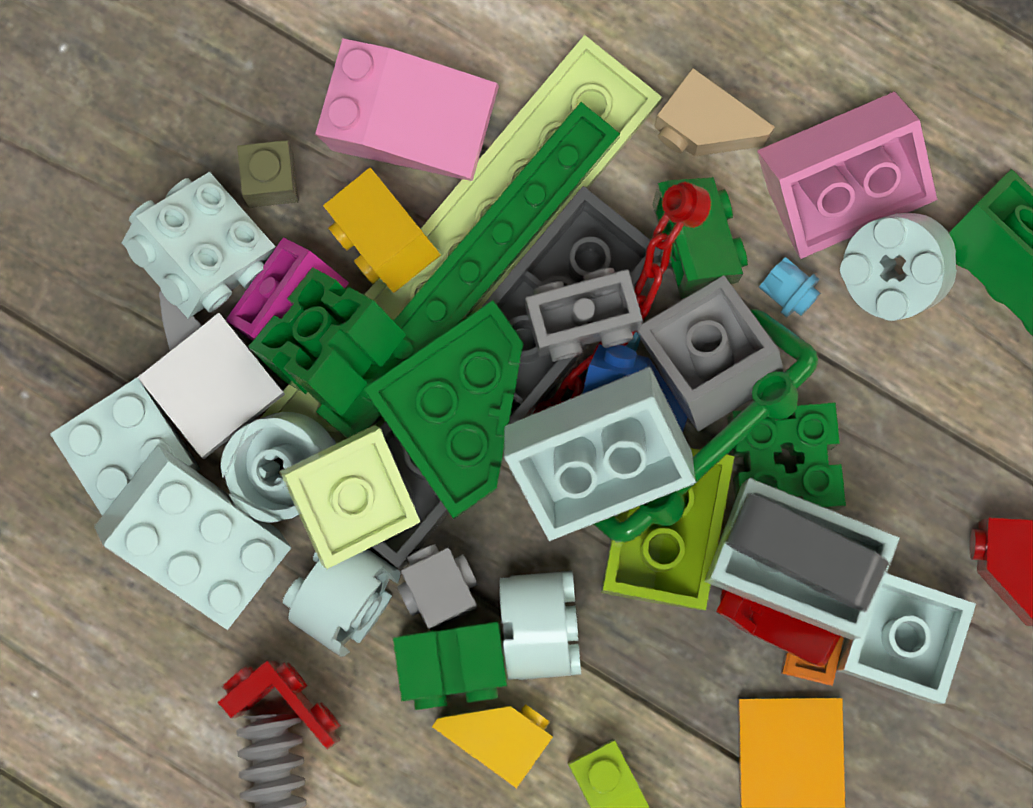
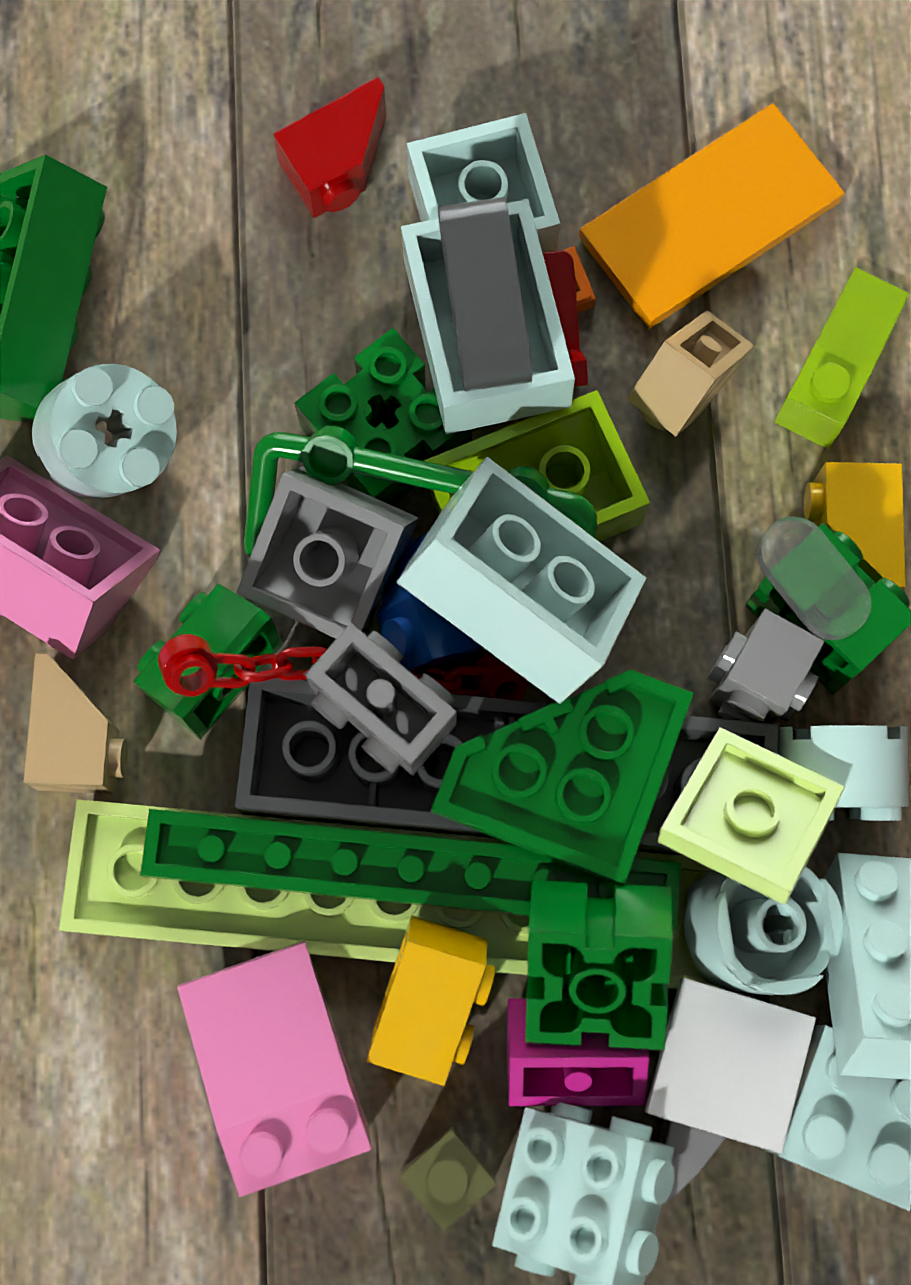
camera: 125 degrees left, 5 degrees down
light aqua brick [500,571,581,680] -> none
medium azure hose [759,257,821,317] -> none
none -> tan slope [627,310,755,437]
none -> clear tile [757,517,871,640]

